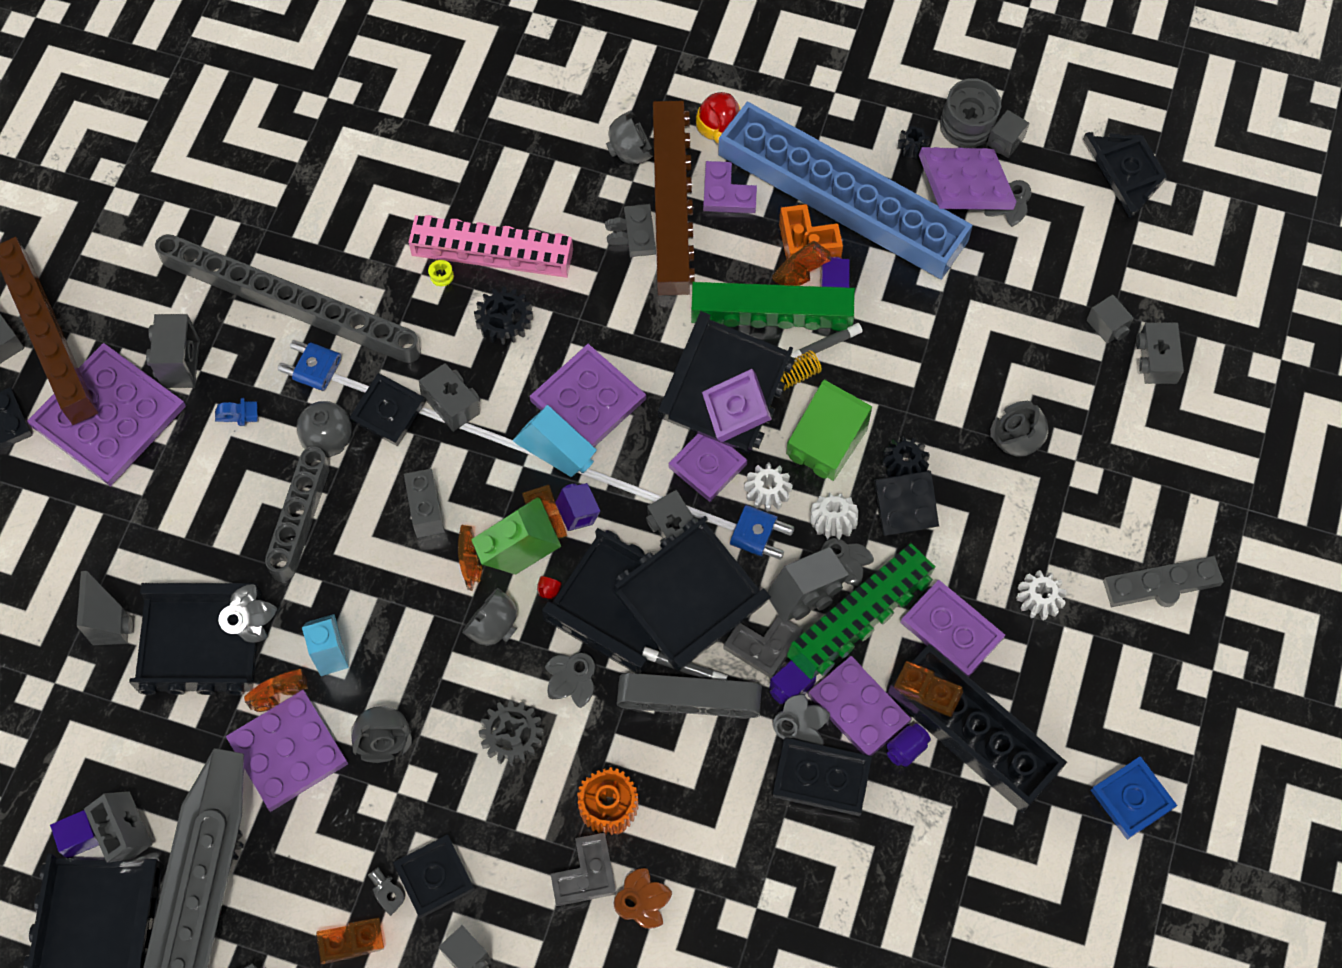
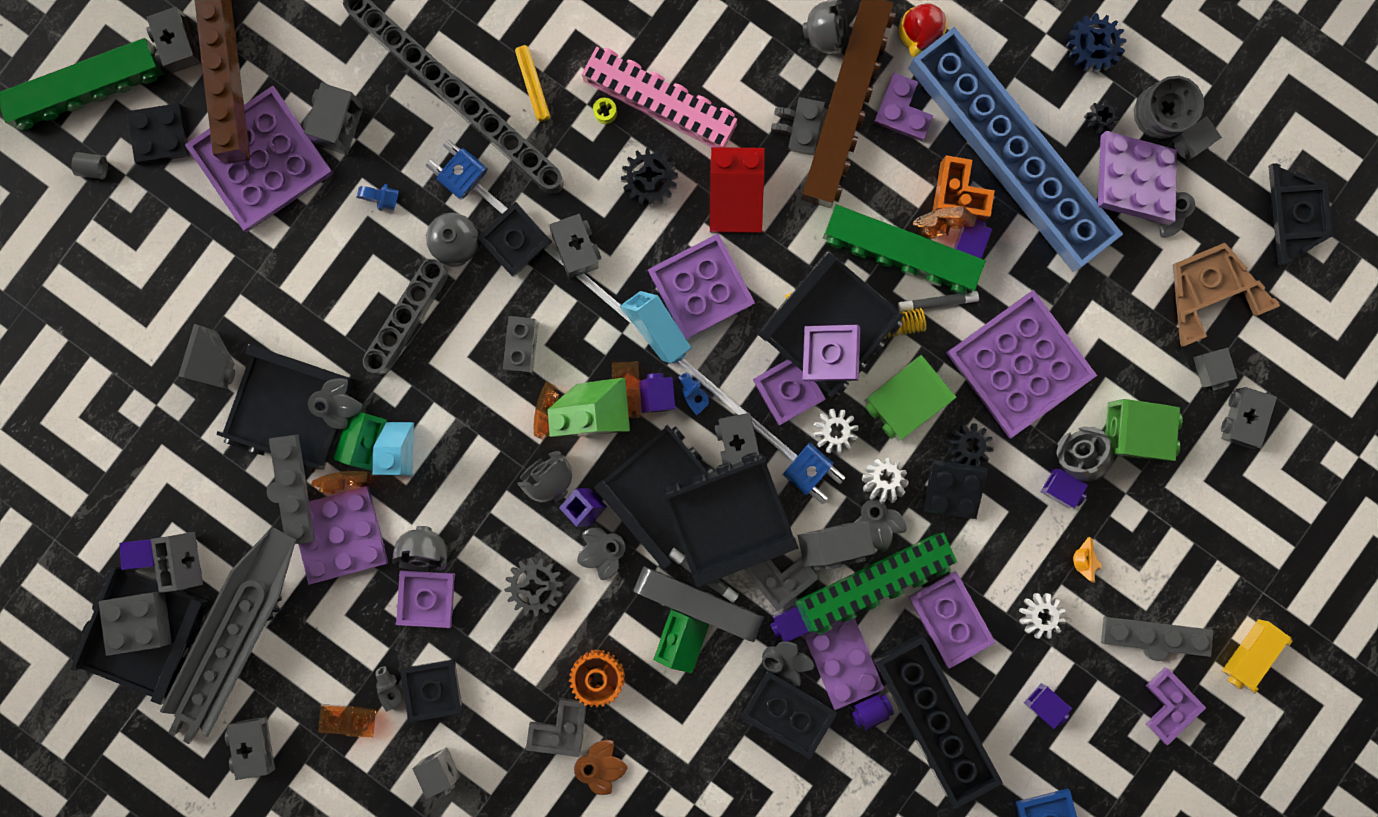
camera: 20 degrees right, 20 degrees up
red hinge [537,576,562,599] -> none
clear orange slope [894,661,963,717] -> none
none -> dark grey brick [99,591,172,656]
none -> dark grey hinge [267,434,315,544]
none -> green panel [334,412,387,471]
none -> medium lavender plate [396,570,455,628]
none -> yellow axle [515,45,550,122]
none -> dark purple brick [559,488,607,527]
none -> green panel [653,609,710,673]
none -> blue piece [678,372,709,415]
none -> red slope [710,147,765,233]
none -> medium lavender plate [946,290,1097,438]
none -> dark purple brick [1024,683,1072,729]
none -> dark purple brick [1040,469,1088,509]
none -> dark blue gear [1066,13,1127,73]
none -> light orange piece [1073,537,1102,583]
none -> bright green slope [1105,399,1183,461]
none -> medium lavender plate [1146,667,1206,745]
none -> medium nougat wing [1173,243,1280,347]
none -> yellow brick [1222,619,1293,694]

